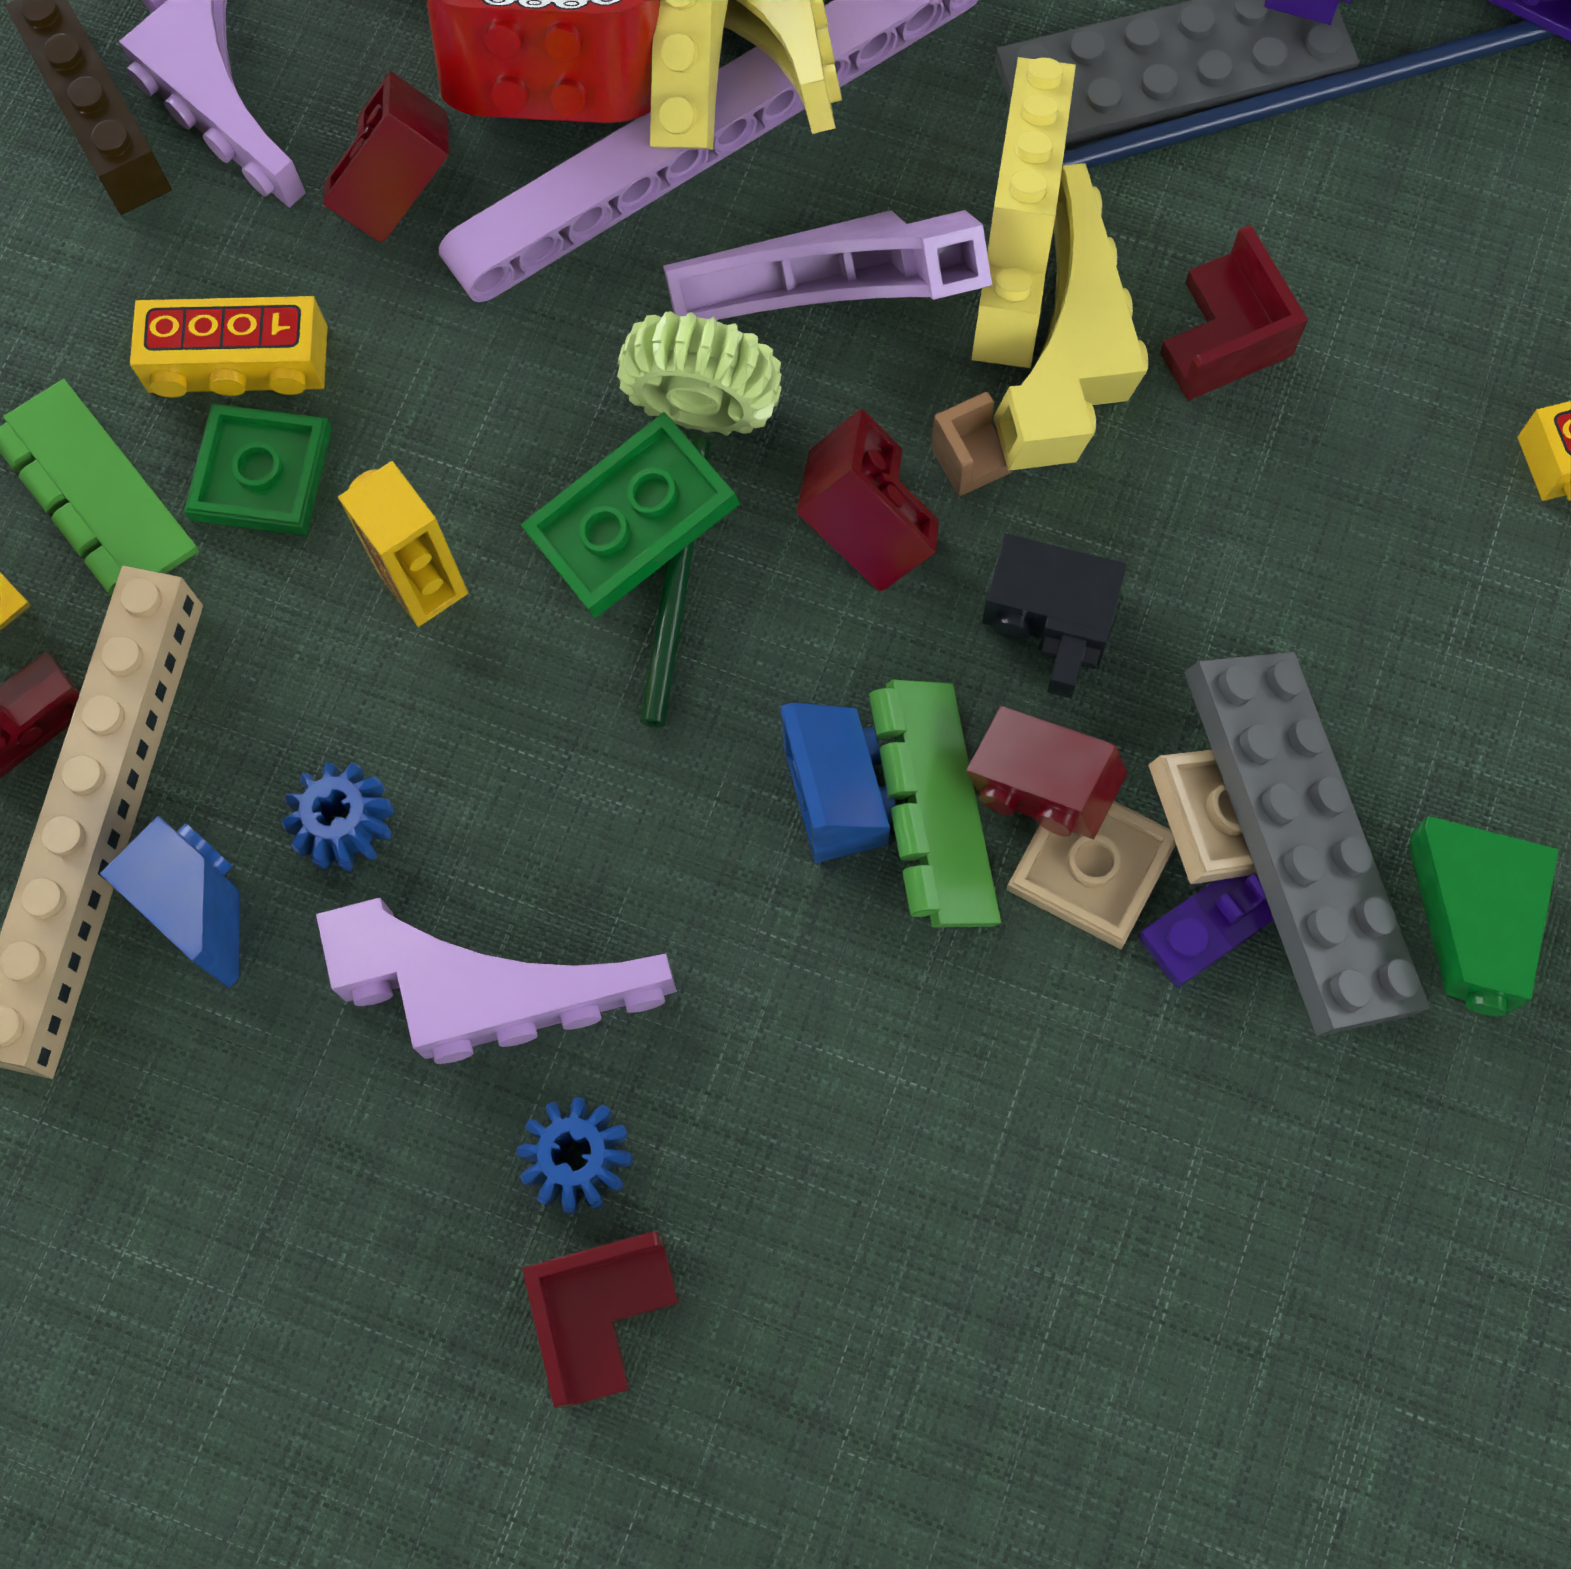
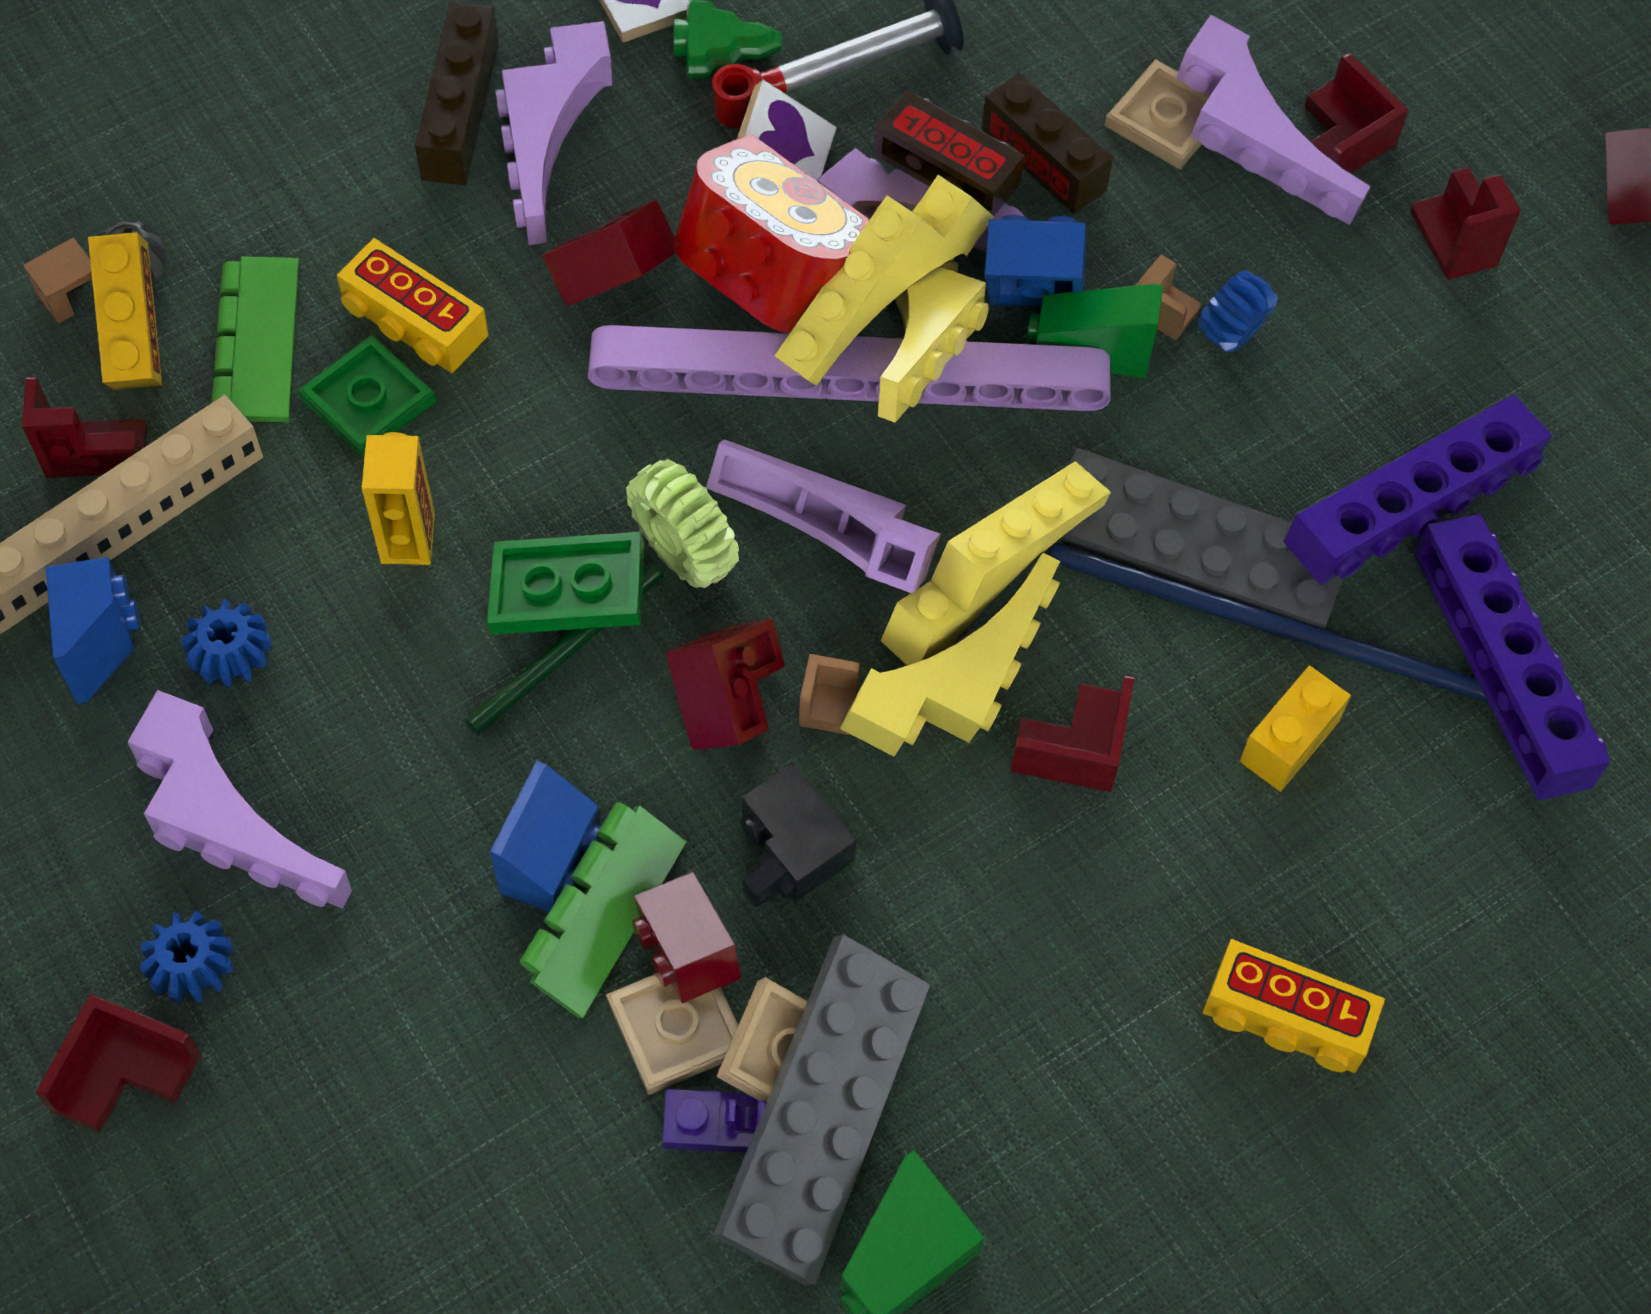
camera: 30 degrees right, 10 degrees down
none -> yellow brick [1239,665,1351,792]

